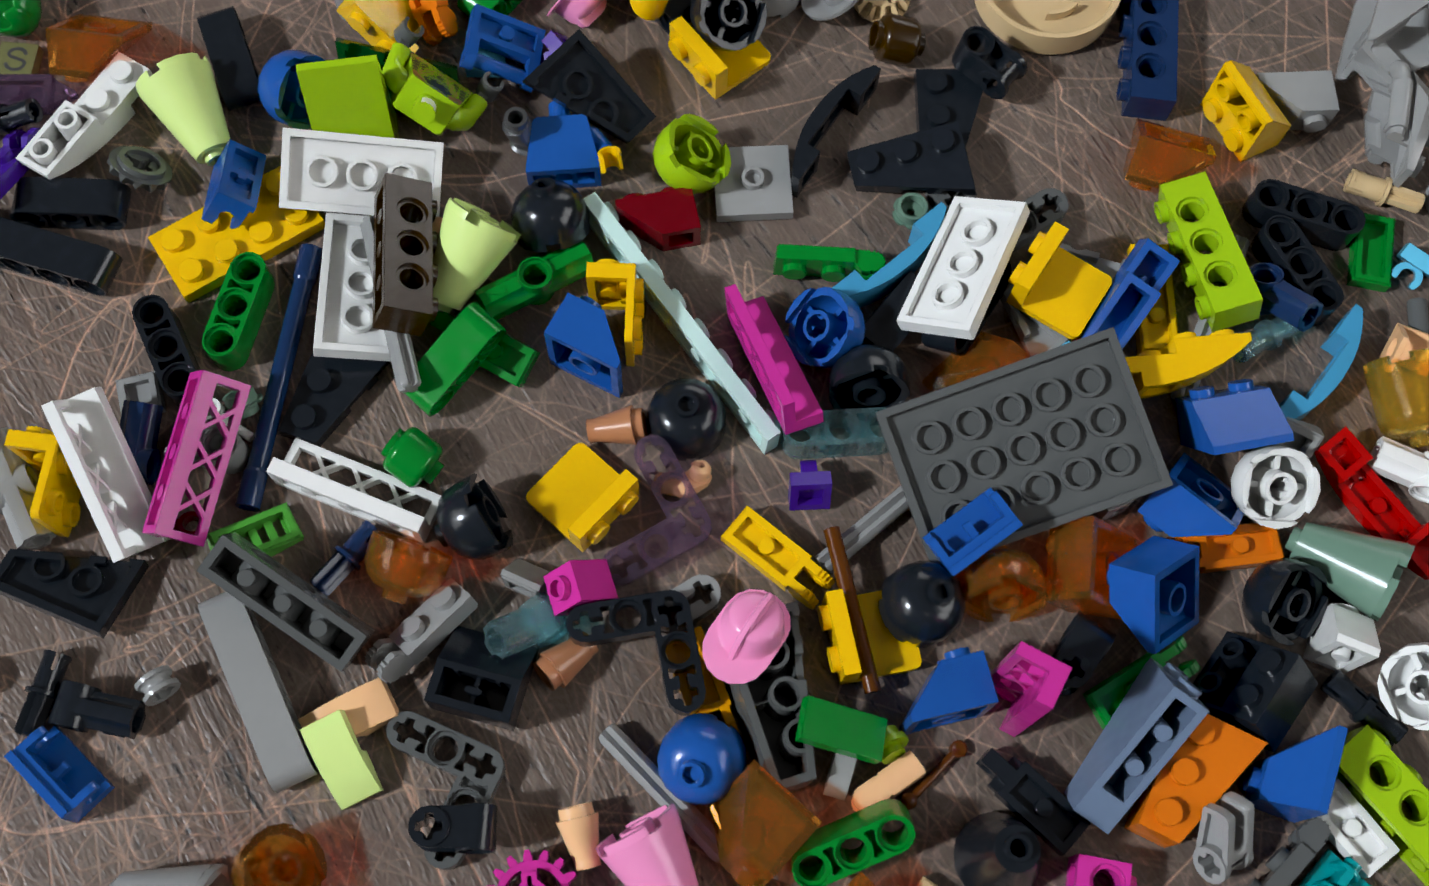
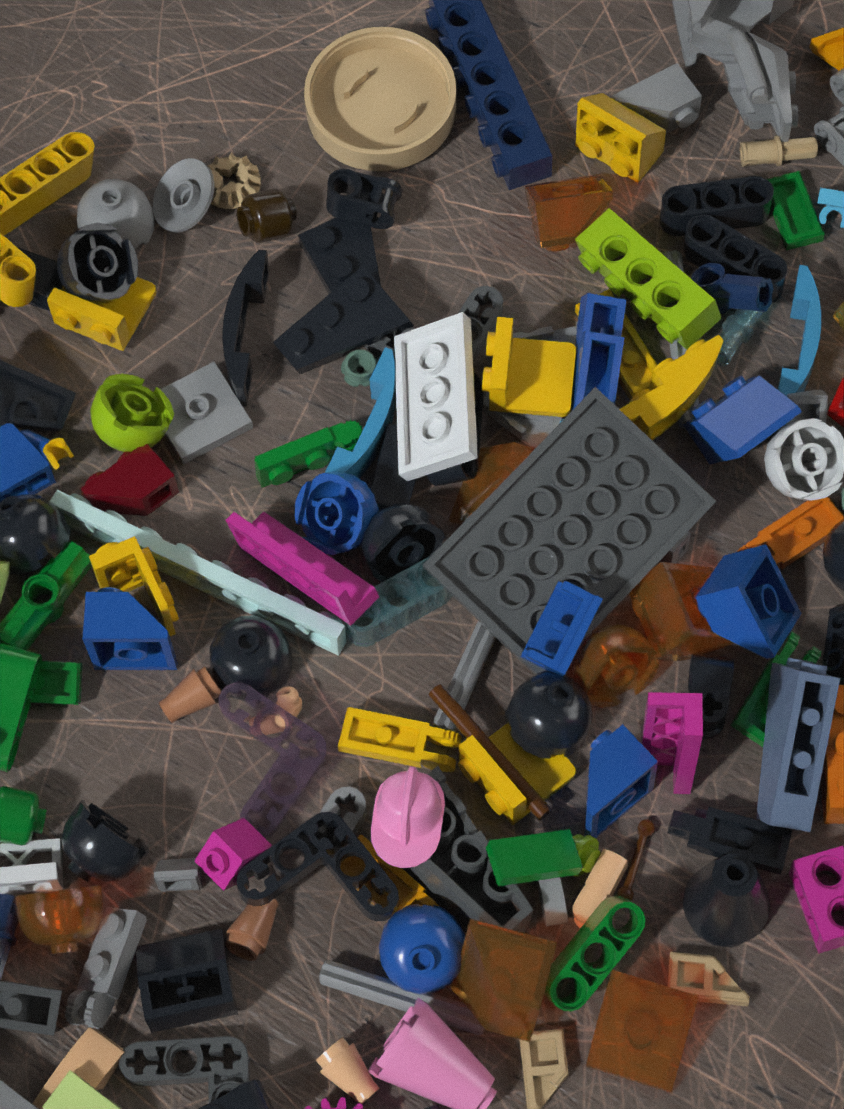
camera: 20 degrees left, 5 degrees down
clear light blue piece [483,591,567,659] -> none
yellow bracket [526,443,639,552] -> none
dark purple tile [788,460,832,511] -> none
blue slope [1138,452,1244,537] -> none

